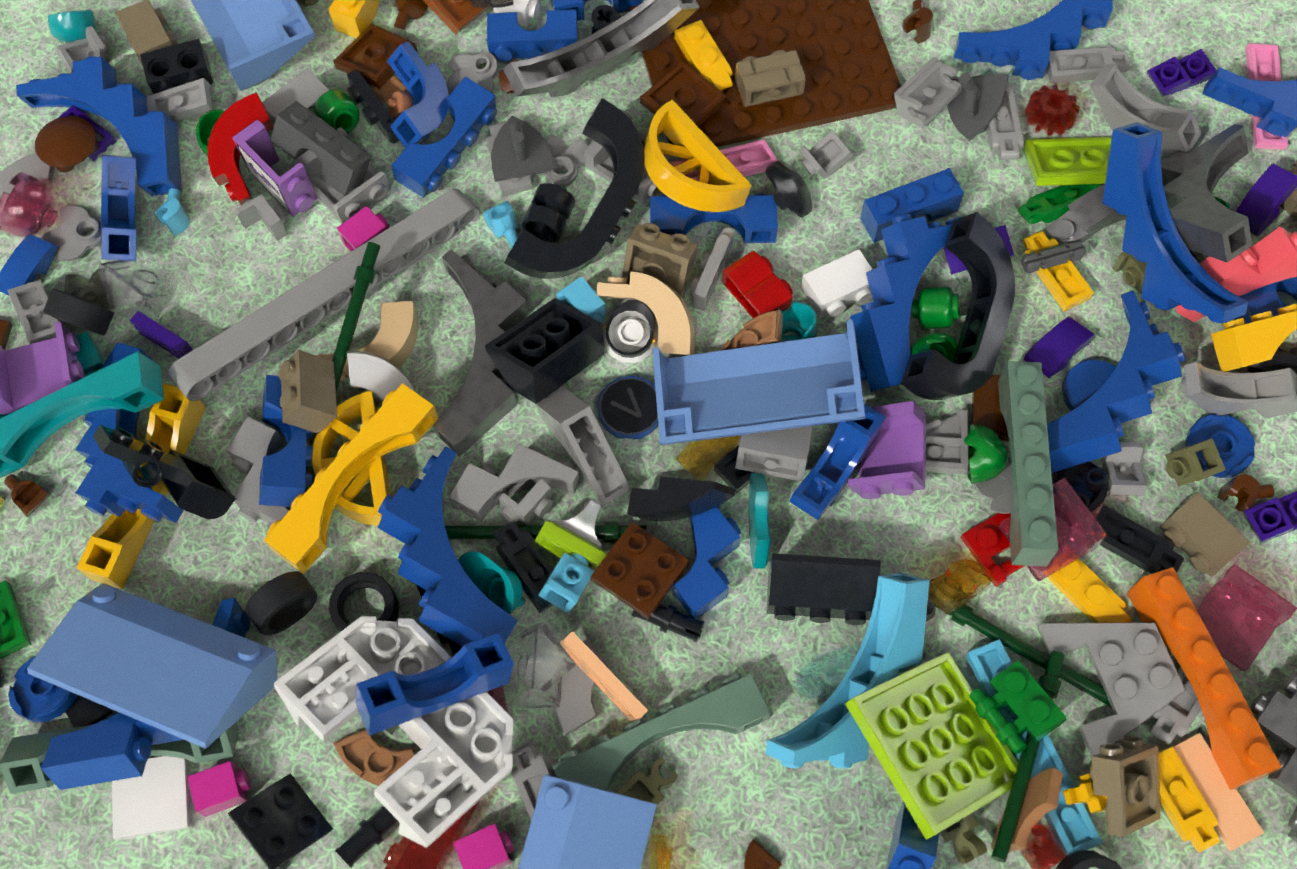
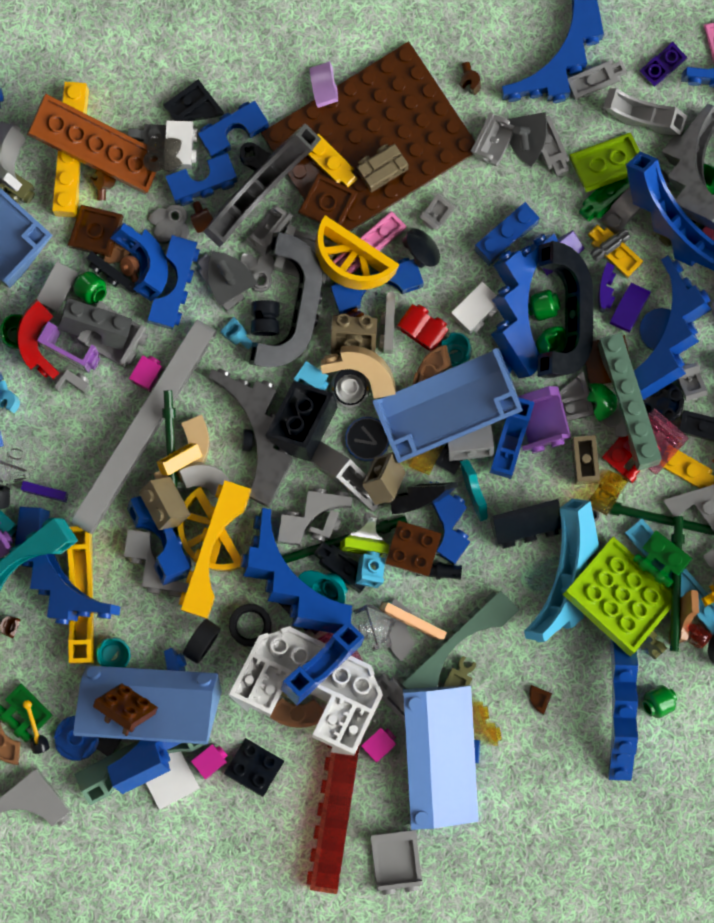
camera: 20 degrees left, 15 degrees up
black plate [93,424,236,519] -> none
black pin [335,805,398,868] -> none
clear red gear [1025,84,1080,138] -> none
none -> reddish brown plate [93,683,158,736]
none -> teal hair [96,637,131,668]
none -> yellow piece [157,443,202,476]
none -> black tile [242,429,253,452]
none -> light grey hinge [245,205,293,256]
none -> dark tan brick [362,452,406,505]
none -> dark tan brick [571,435,600,485]
none -> dark purple slope [598,262,616,313]

